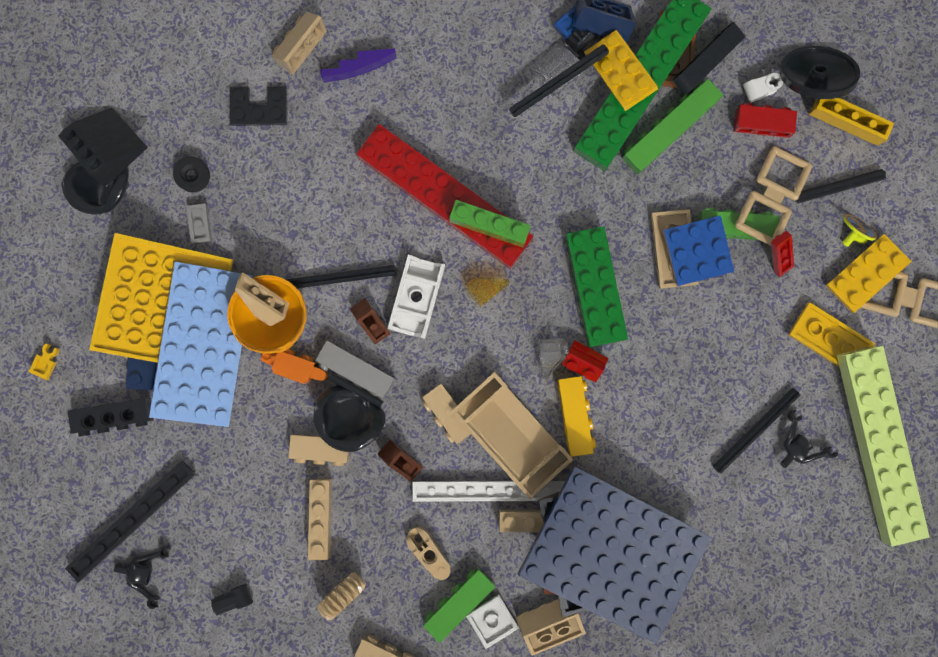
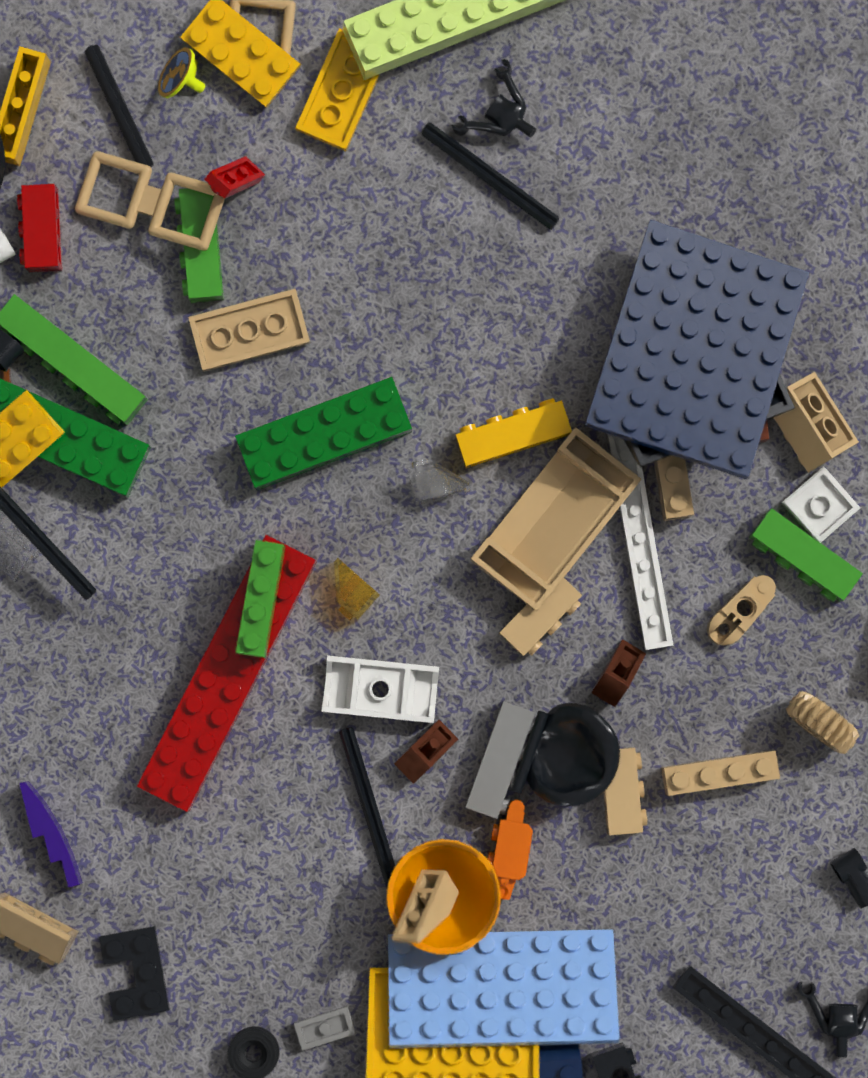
camera: 100 degrees left, 0 degrees up
red brick [562,340,609,383] -> none
blue plate [663,215,734,286] -> none

